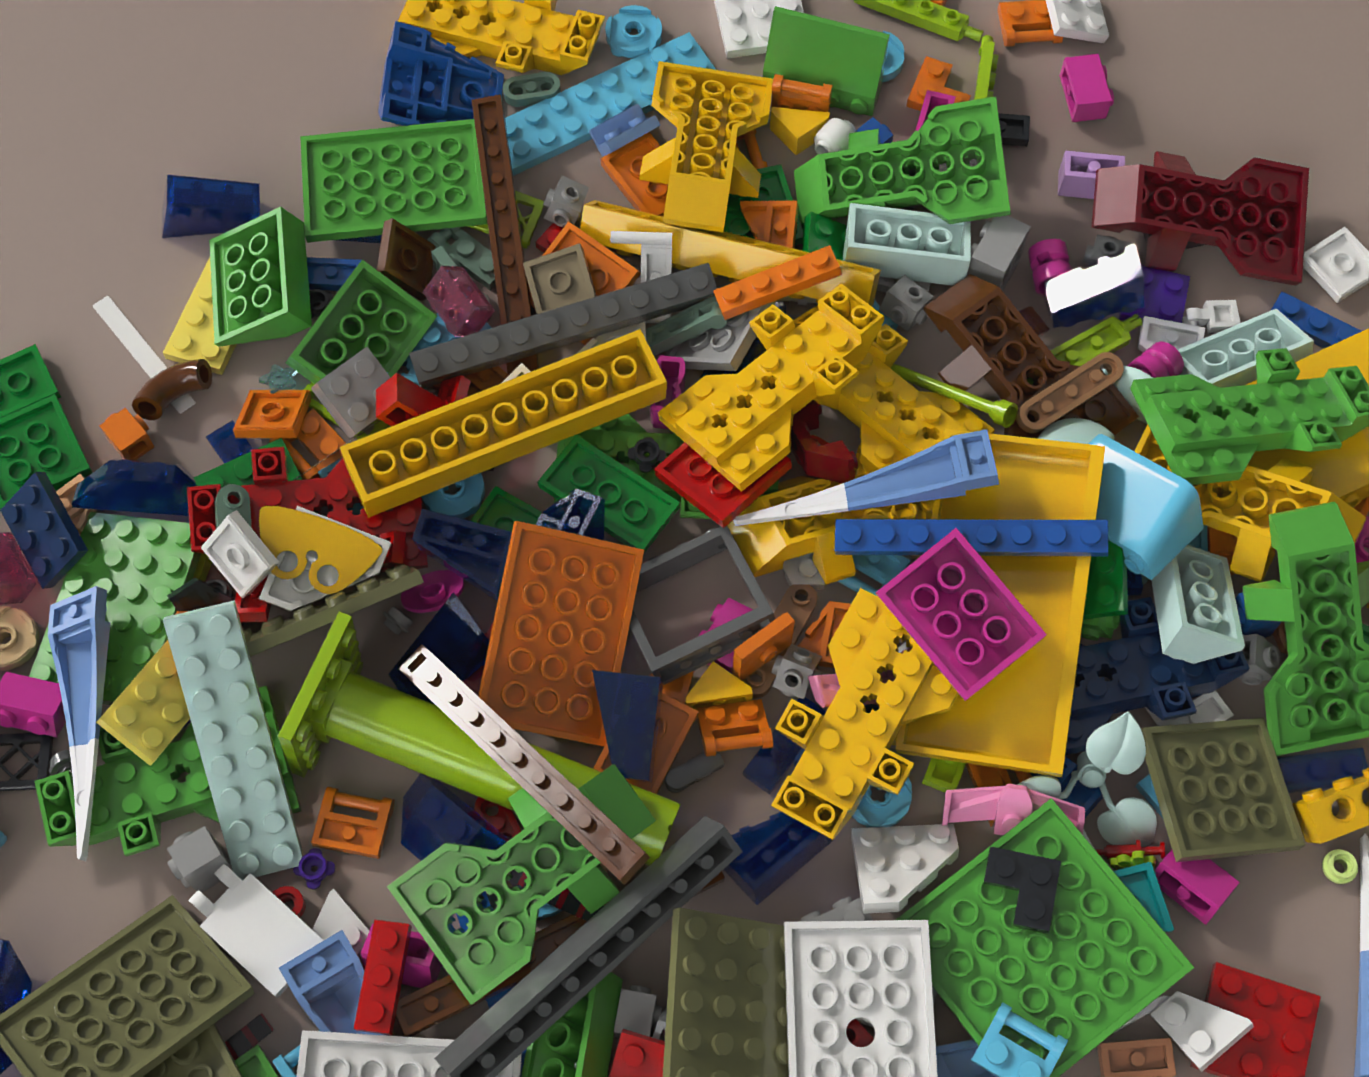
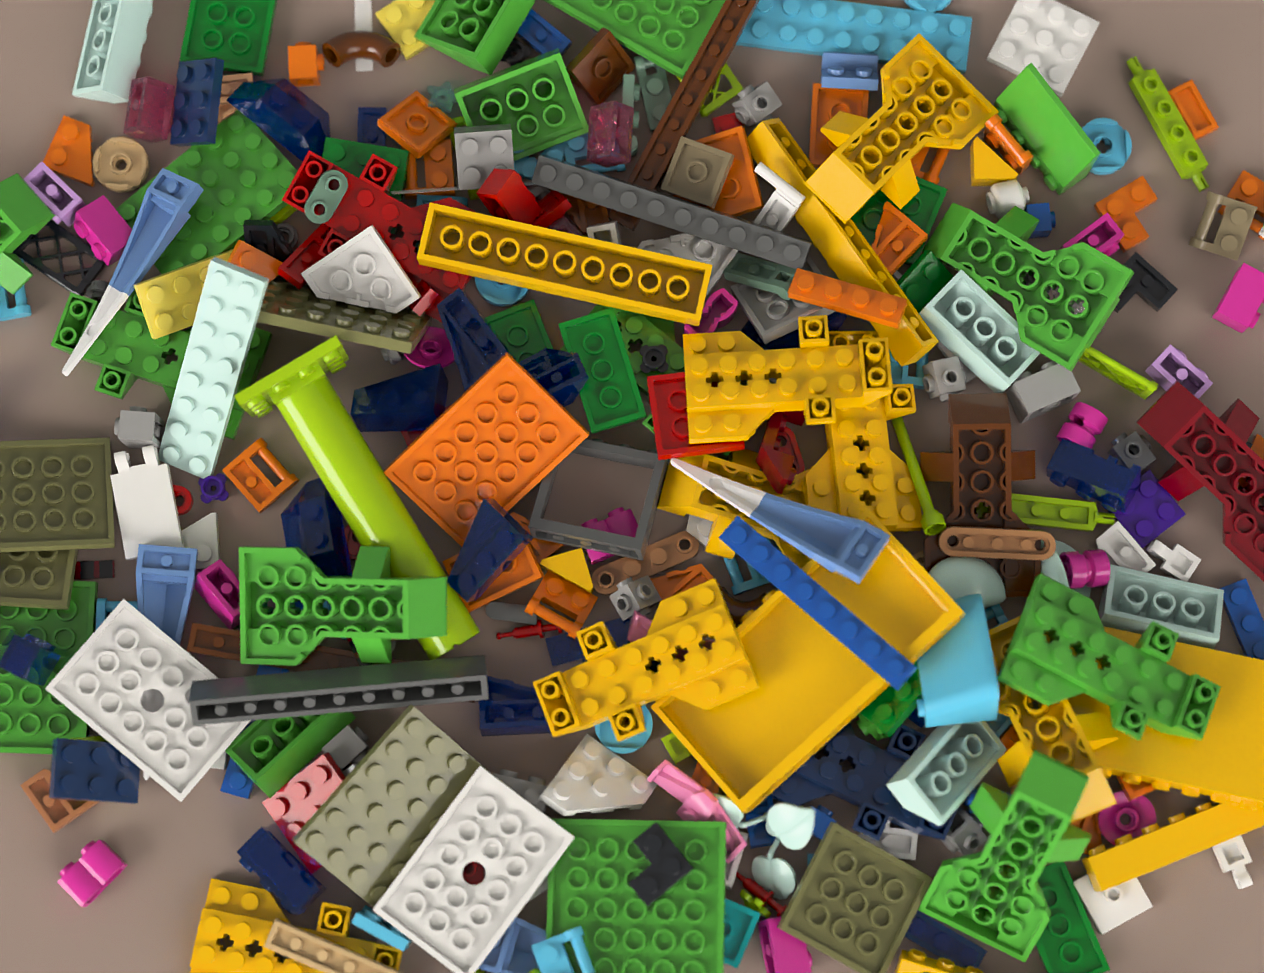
camera: 40 degrees right, 15 degrees up
white tile [201,510,279,598] -> none
yellow piece [259,506,382,594] -> none
red plate [354,919,412,1035] -> none
plate [398,644,650,885] -> none
orange plate [732,612,795,681] -> none
dark pink slope [875,528,1047,701] -> none
lime plate [974,35,999,100] -> none
none -> red piece [496,620,563,640]
none -> lime window [1078,346,1158,400]
none -> dark tan plate [1188,191,1257,261]

